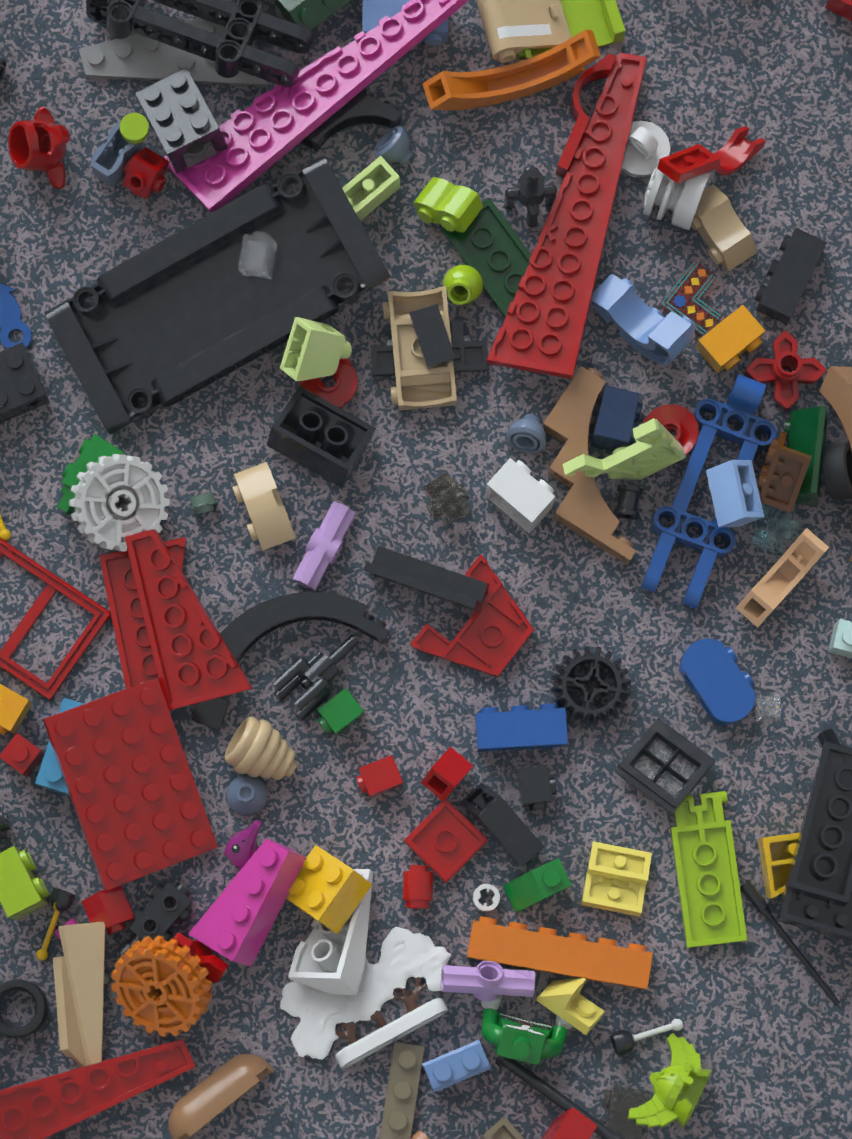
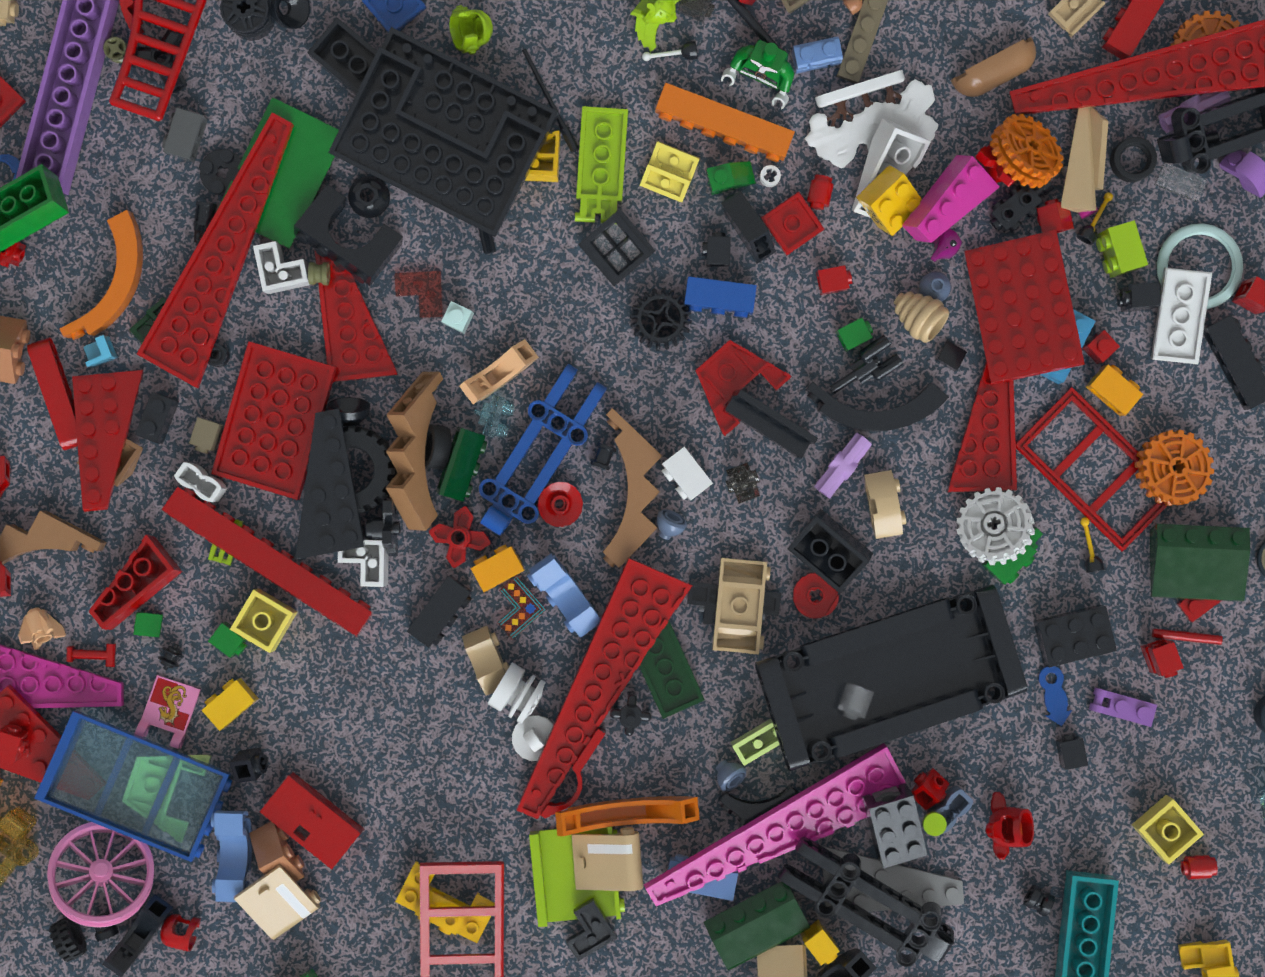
camera: 165 degrees left, 10 degrees up
red wing [125,529,253,711] -> none
sand green plate [189,492,218,514] -> none
yellowish green torso [280,317,352,381] -> none
black tile [409,304,455,369] -> none
lime brick [413,177,483,232] -> none
red brick [421,747,473,802] -> none
lavender piece [440,961,535,1002] -> none
lime piece [443,265,483,305] -> none
light yellow slope [536,978,604,1035] -> none
yellowish green wing [563,418,686,480] -> none
dark blue brick [590,385,643,452] -> none
red piece [657,126,766,184] -> none
blue brick [679,639,755,725] -> none
light blue brick [706,460,764,527] -> none
clear wheel [753,692,781,723] -> none
reddish brown bracket [757,431,812,513] -> none

